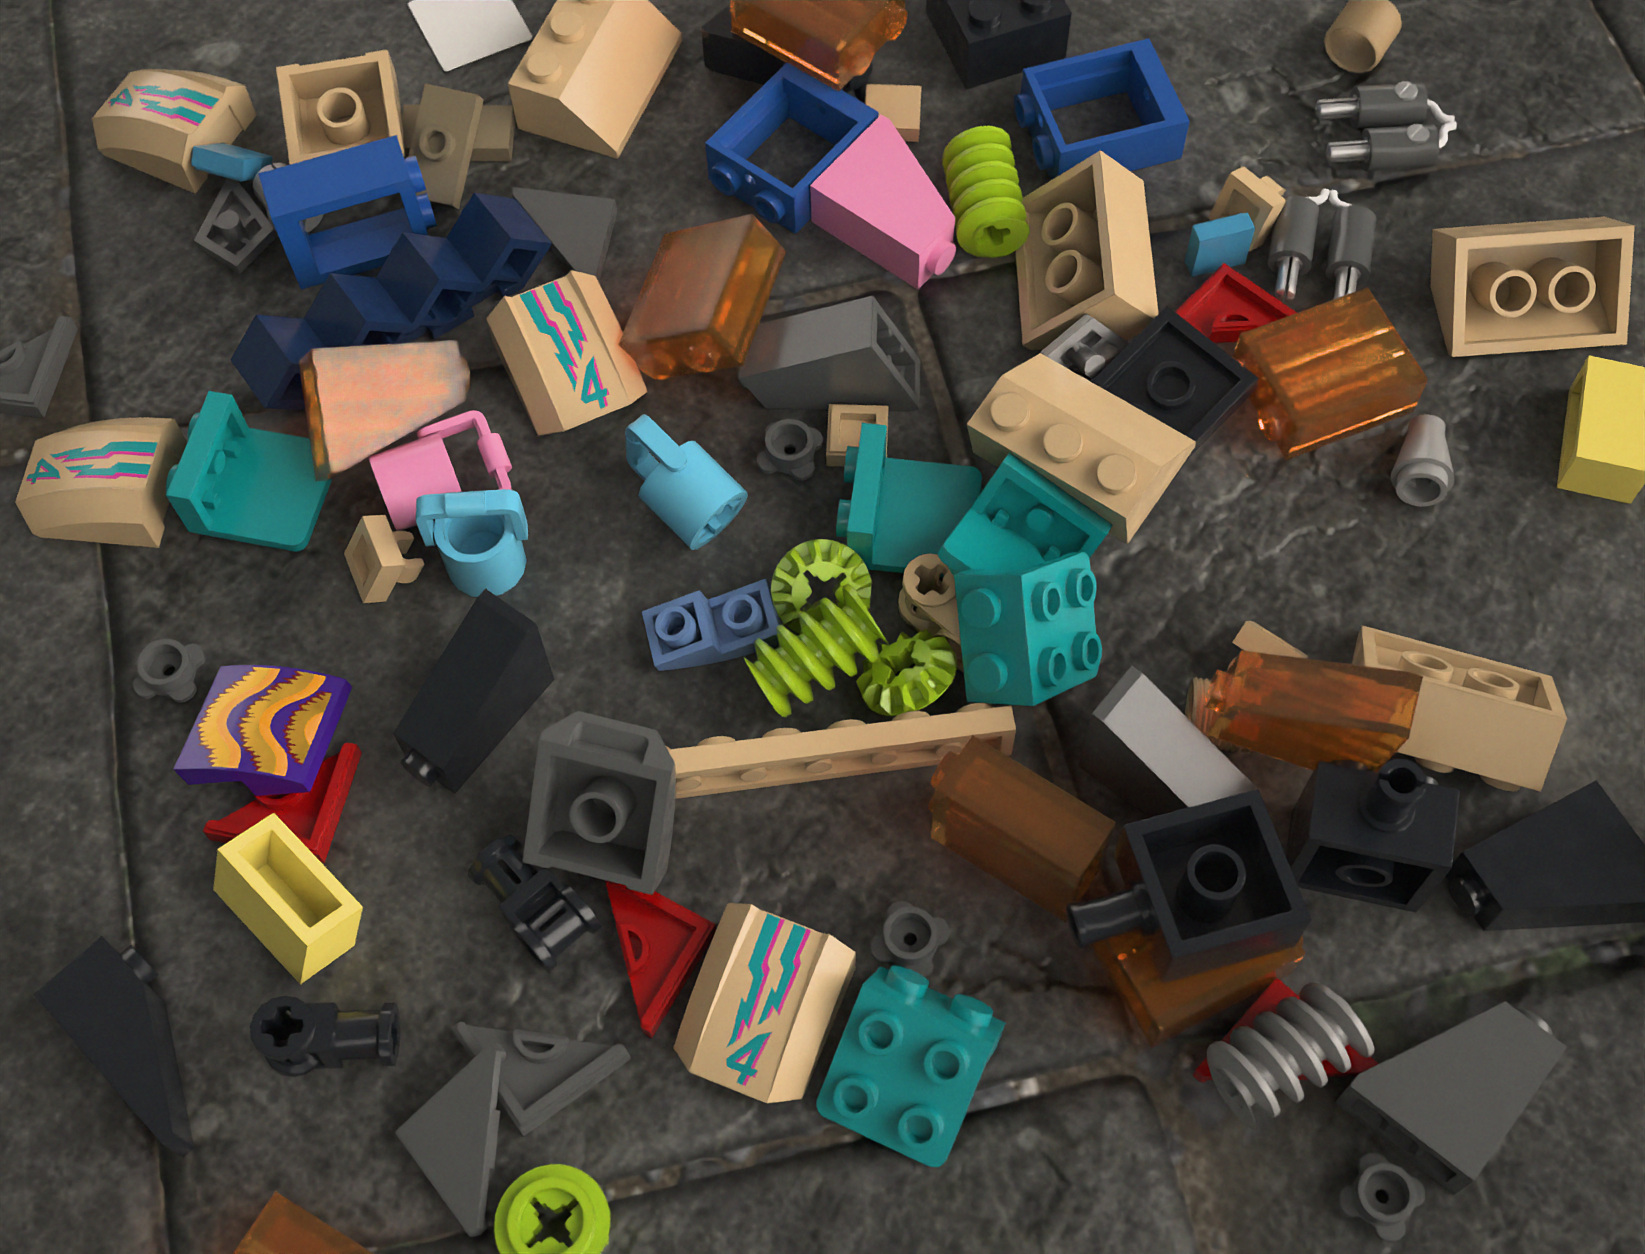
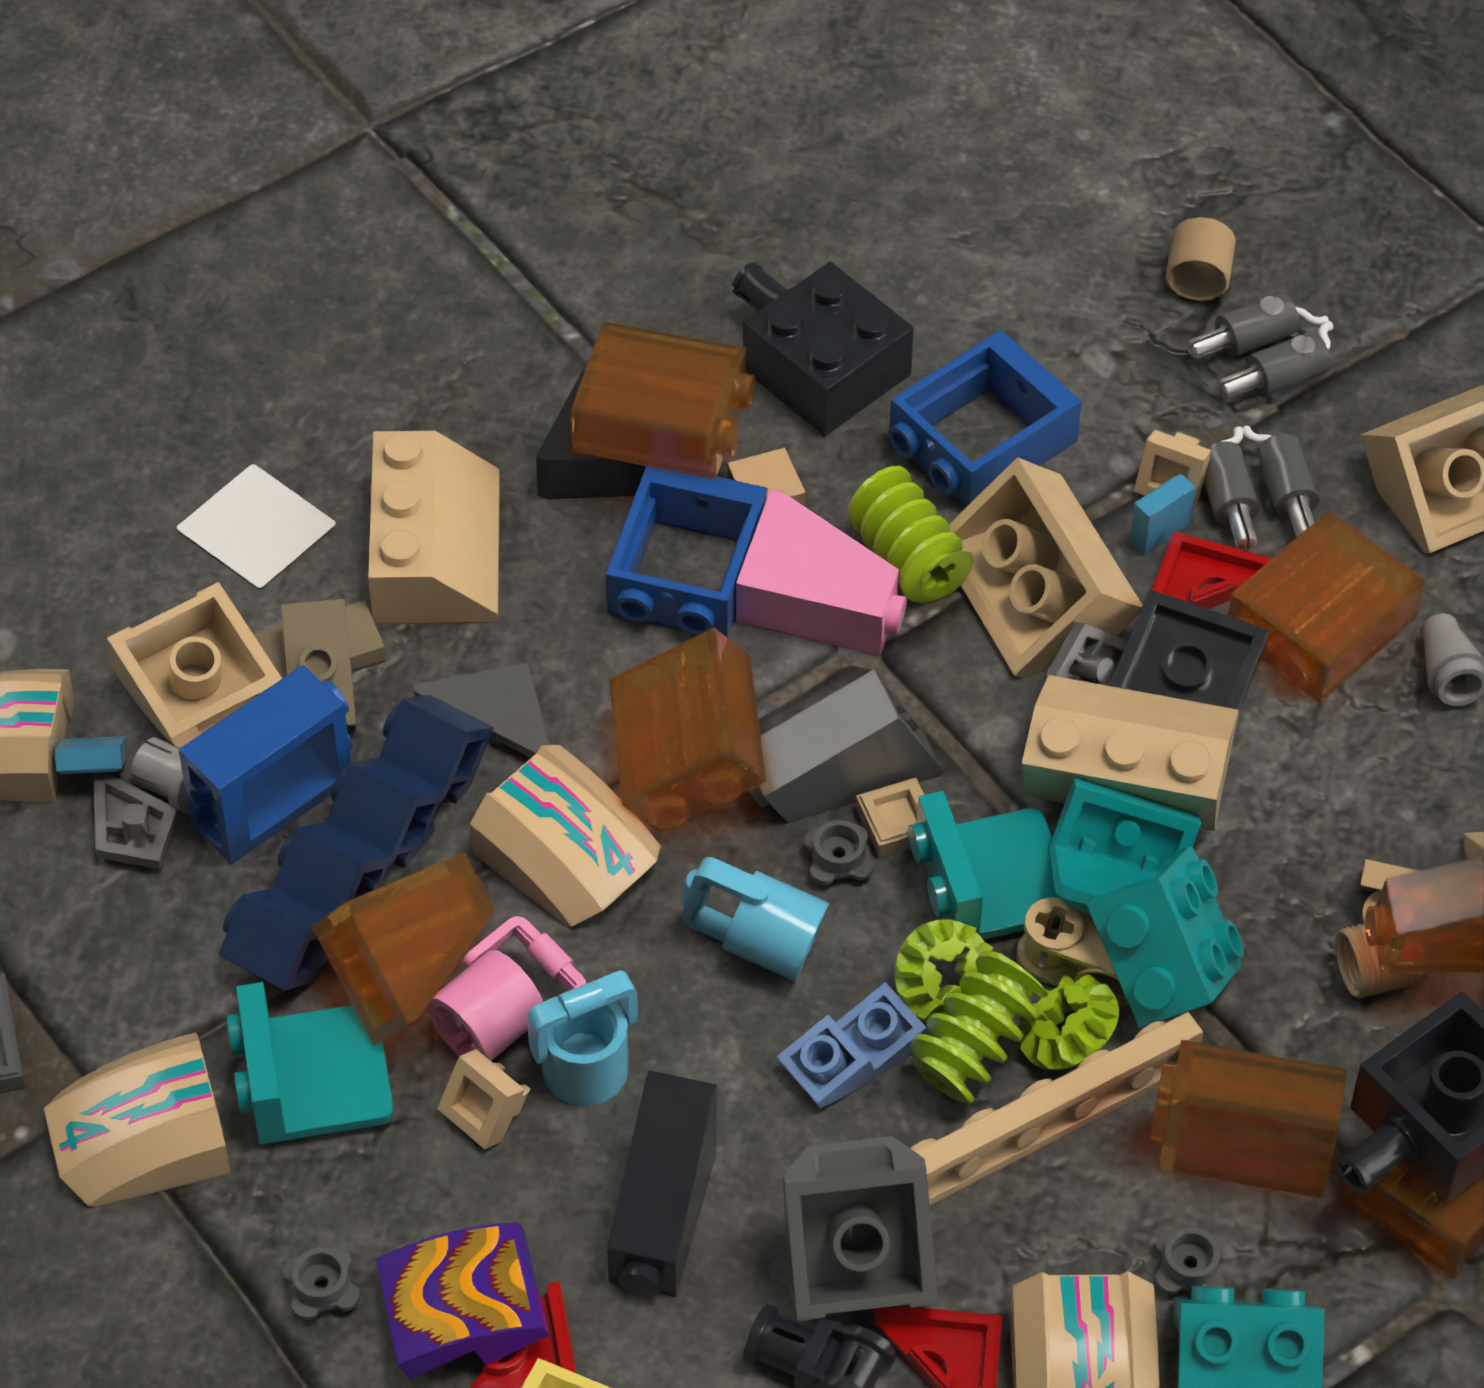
camera: 25 degrees left, 10 degrees down
slope [1078,666,1256,818] -> none

